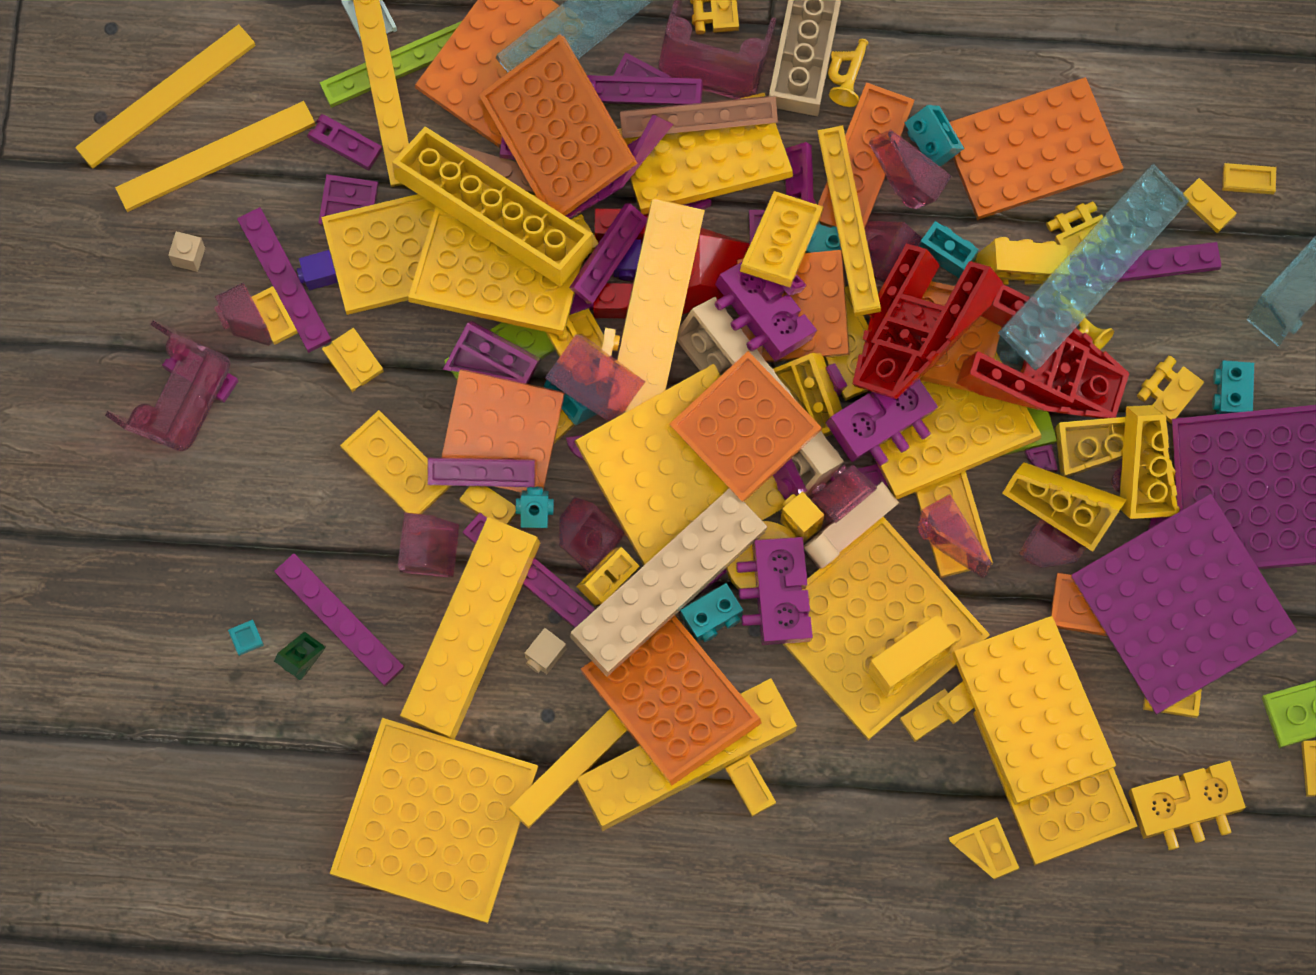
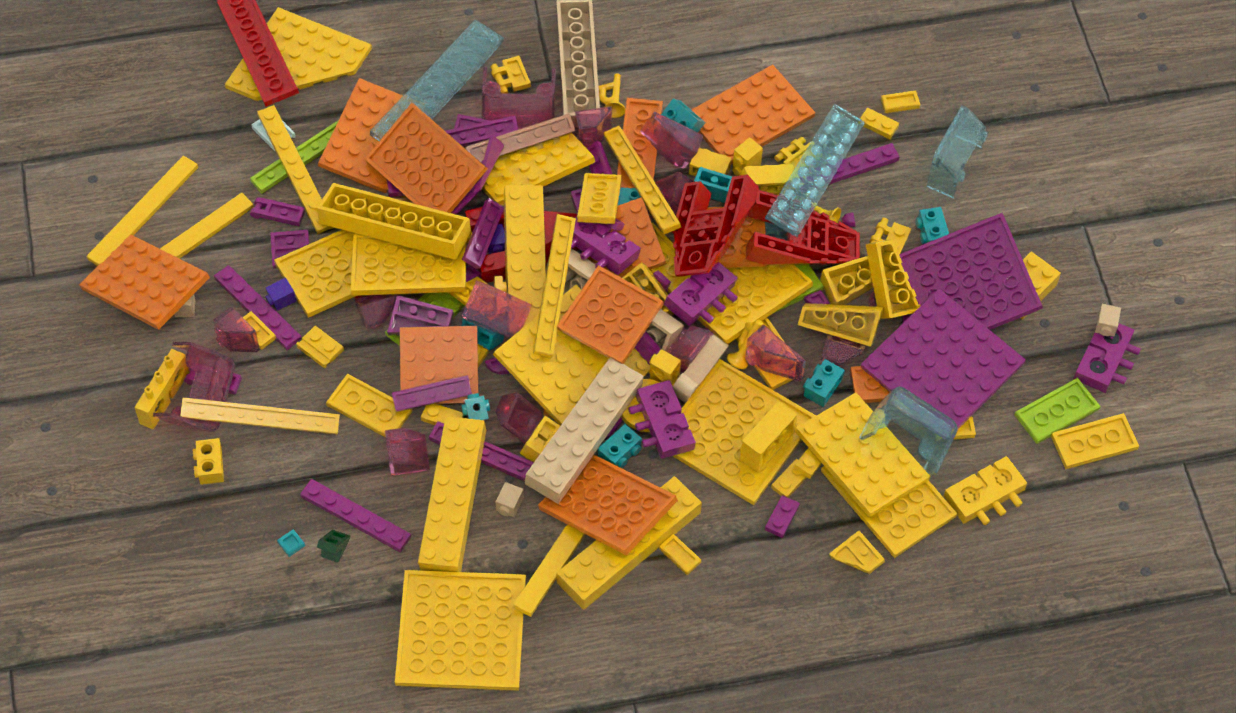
camera: 15 degrees left, 15 degrees down
none -> orange plate [79,234,210,330]
none -> yellow piece [135,349,190,430]
none -> yellow tile [180,398,340,435]
none -> yellow brick [193,438,224,485]
none -> clear pink slope [354,294,397,329]
none -> yellow tile [533,214,576,358]
none -> clear pink slope [575,107,612,148]
none -> yellow brick [689,147,731,177]
none -> yellow piece [727,320,763,369]
none -> yellow brick [732,137,763,176]
none -> magenta plate [765,495,800,538]
none -> teal brick [803,359,845,407]
none -> magenta hinge [842,212,856,228]
none -> clear light blue windscreen [859,387,958,476]

